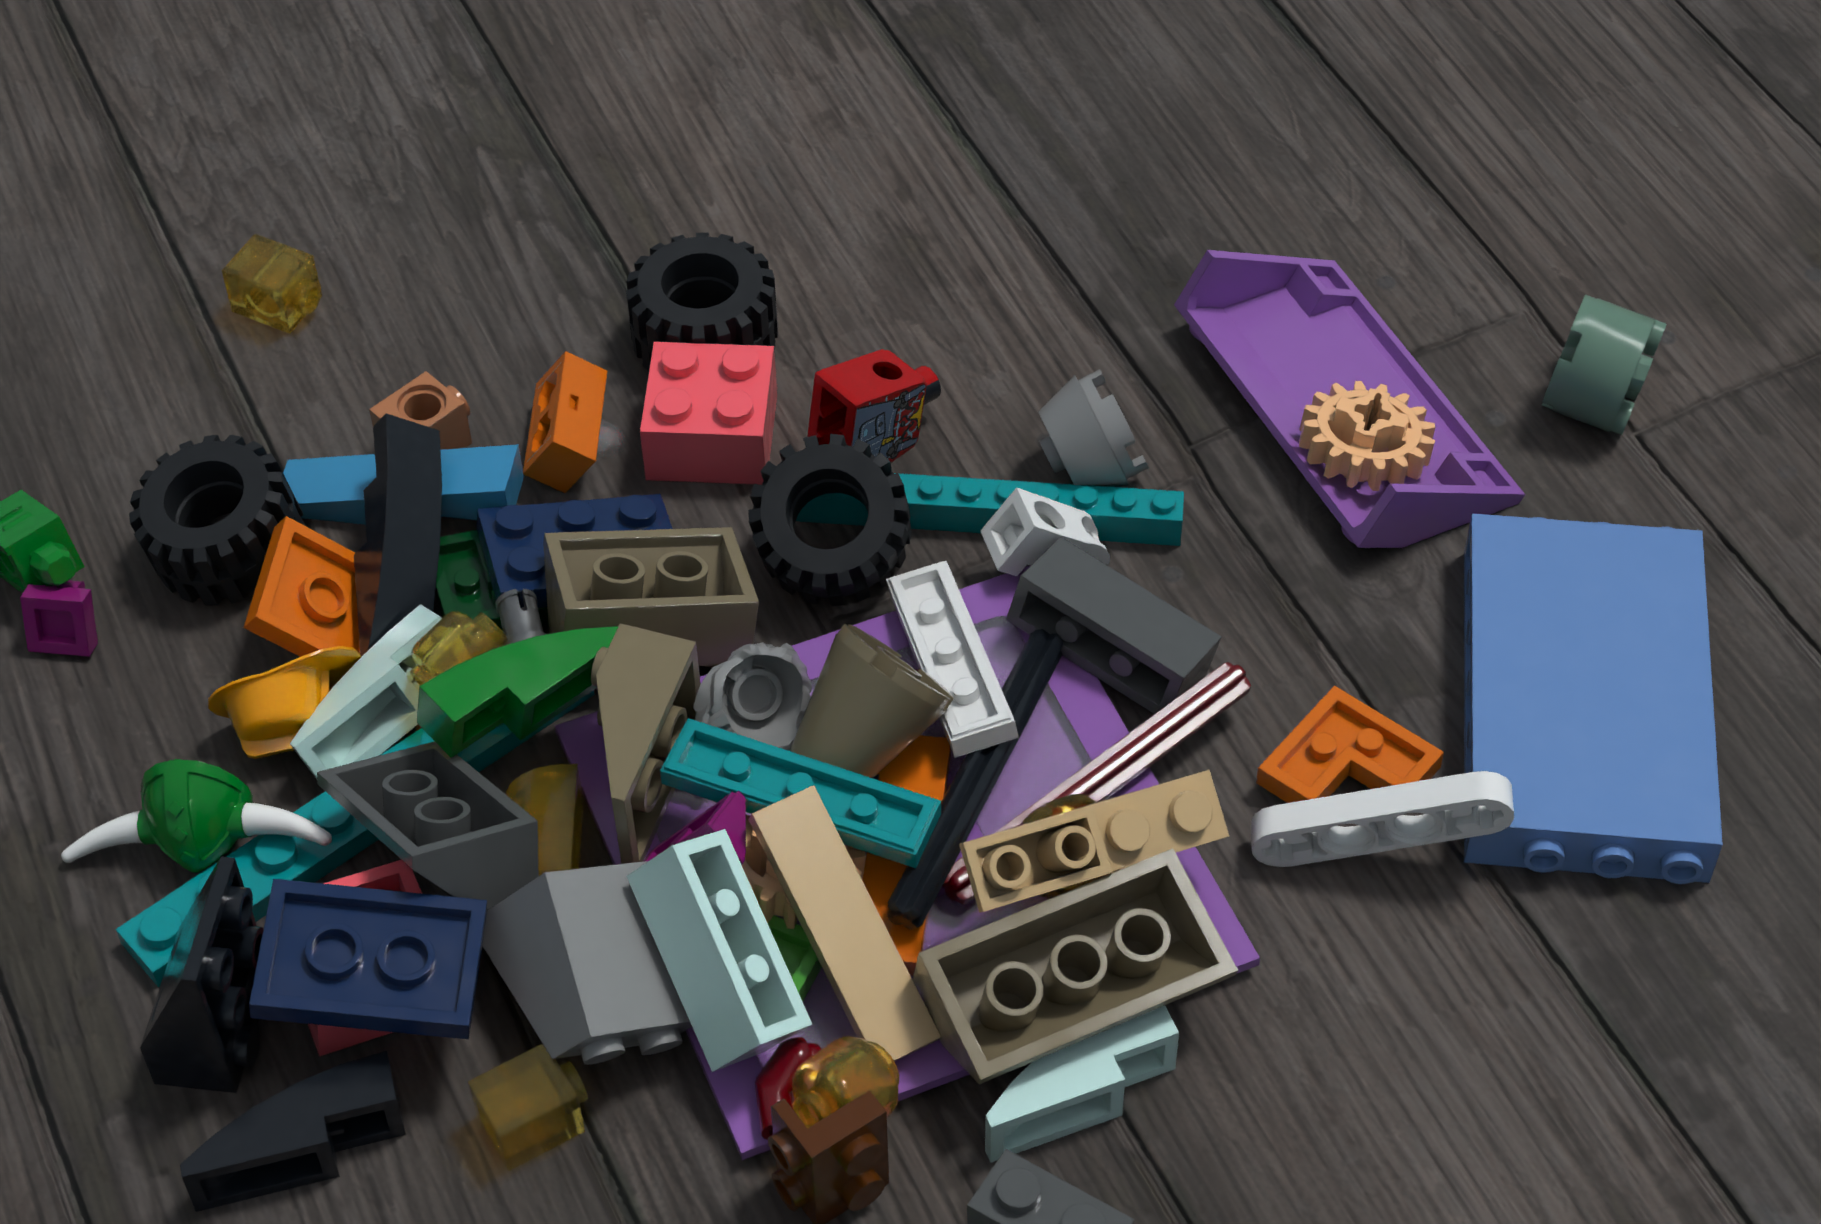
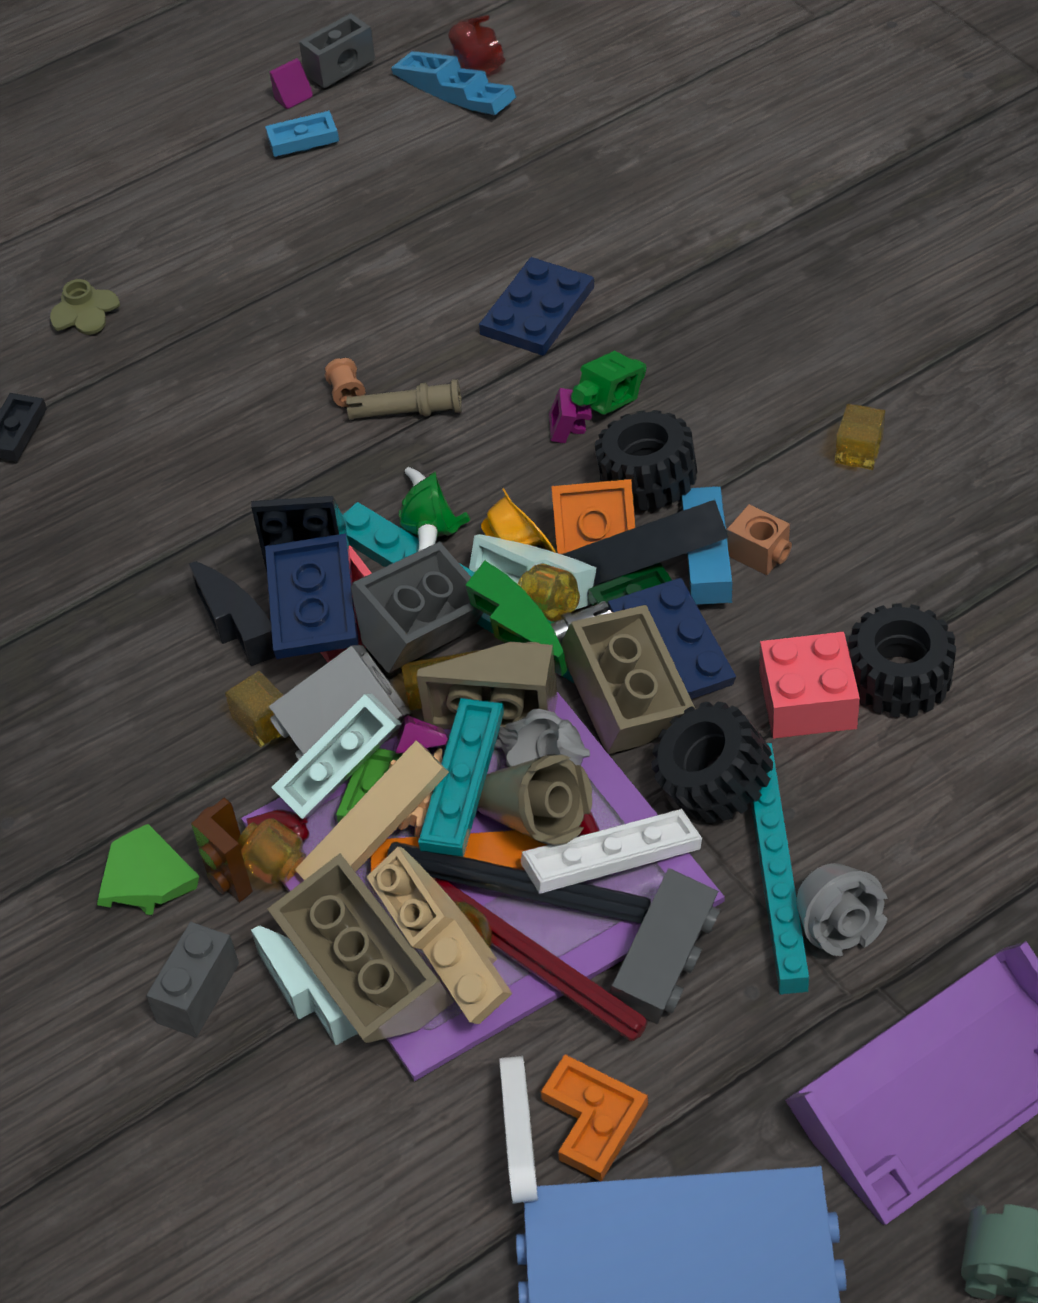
camera: 85 degrees right, 0 degrees up
orange piece [523,351,626,493] -> none
red torso [807,349,941,463] -> none
white leg [980,487,1110,576] -> none
light nougat gear [1299,381,1435,491] -> none

